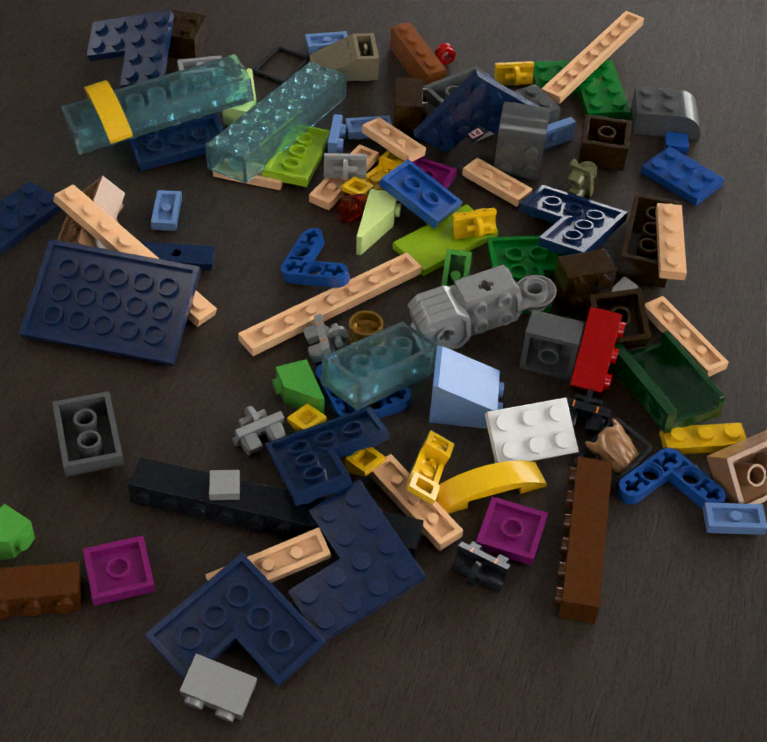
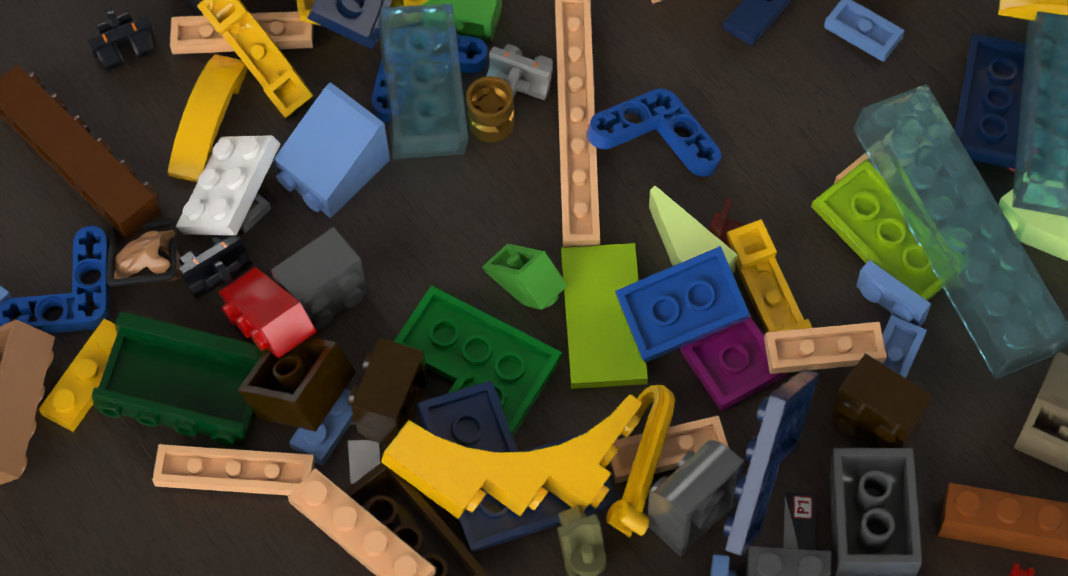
camera: 130 degrees right, 15 degrees up
light nougat plate [309,144,379,210] -> none
light grey hips [324,153,367,180] -> none
light grey brick [408,265,557,356] -> none
yellow hips [452,208,497,240] -> none
magenta plate [476,497,548,566] -> none
none -> yellow arch [381,394,643,519]
none -> yellow piece [606,385,675,537]

